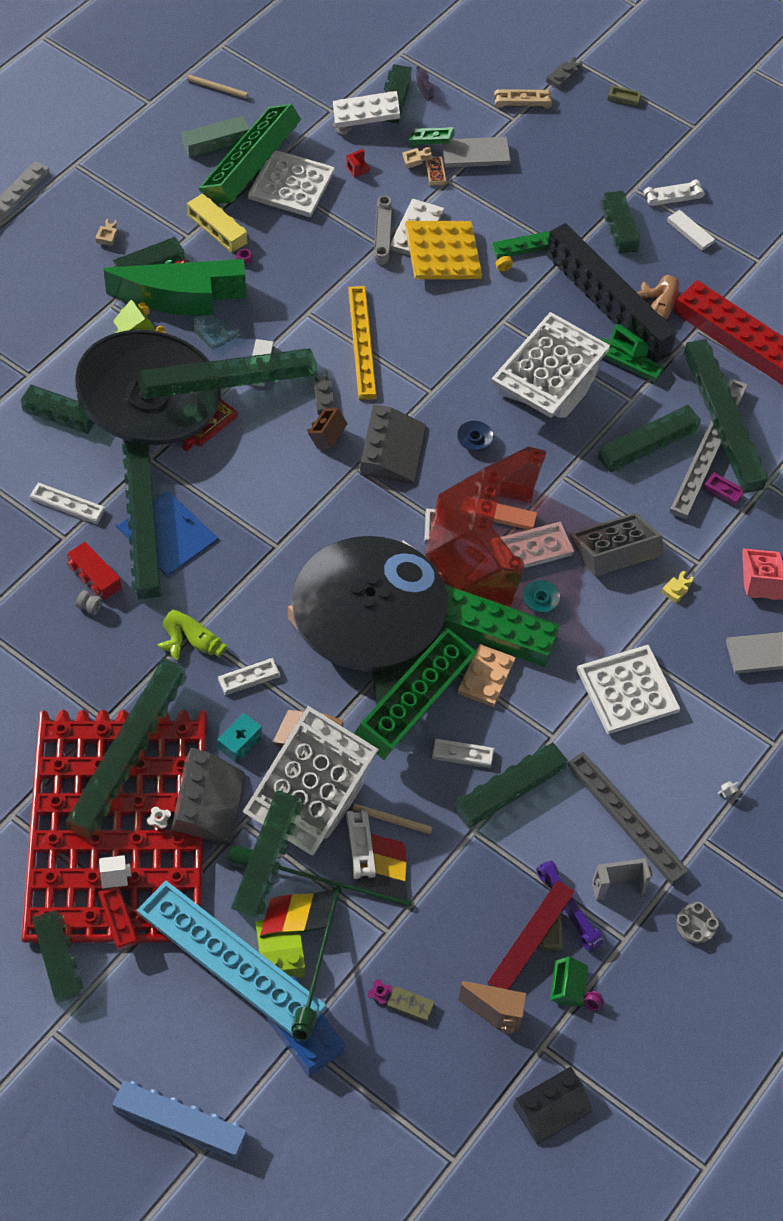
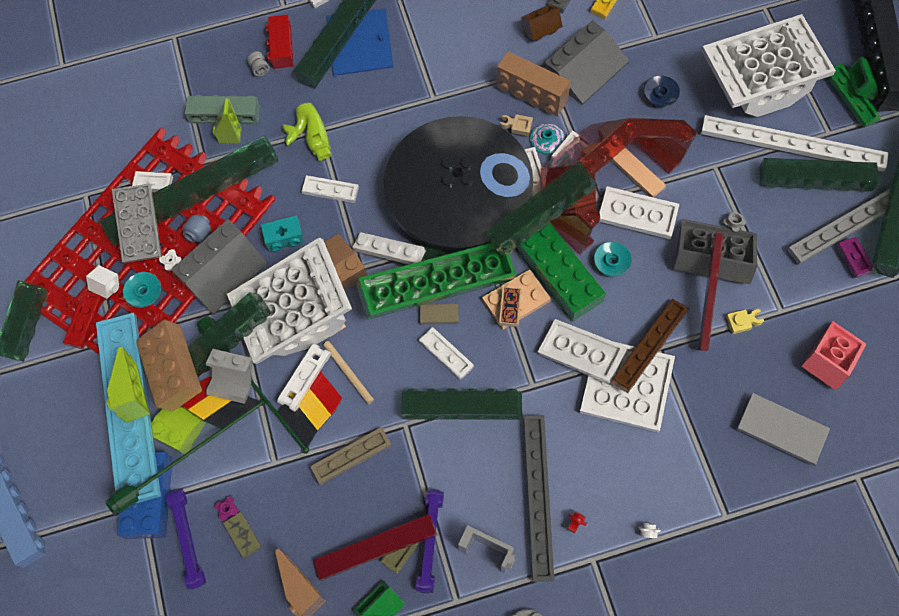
camera: 45 degrees right, 10 degrees up
none -> lime slope [106,347,150,423]
none -> light grey tile [112,183,162,263]
none -> teal dish [123,272,161,308]
none -> white plate [132,171,173,193]
none -> medium nougat brick [136,320,202,411]
none -> dark purple piece [166,489,206,590]
none -> sand blue head [182,215,211,243]
none -> sand green brick [185,95,261,124]
none -> light grey panel [206,349,252,404]
none -> lime slope [213,99,242,143]
none -> dark tan plate [310,427,392,485]
none -> white plate [352,232,426,264]
none -> dark tan tile [420,304,459,325]
none -> clear green brick [485,161,598,256]
none -> medium nougat brick [497,51,570,117]
none -> tile [499,287,522,327]
none -> tan plate [500,114,533,136]
none -> dish [530,123,565,155]
none -> white plate [538,319,627,384]
none -> red plate [567,511,588,534]
none -> reddish brown tile [611,299,689,393]
none -> dark red tile [698,232,724,351]
none -> white plate [701,115,888,172]
none -> light grey plate [723,212,746,232]

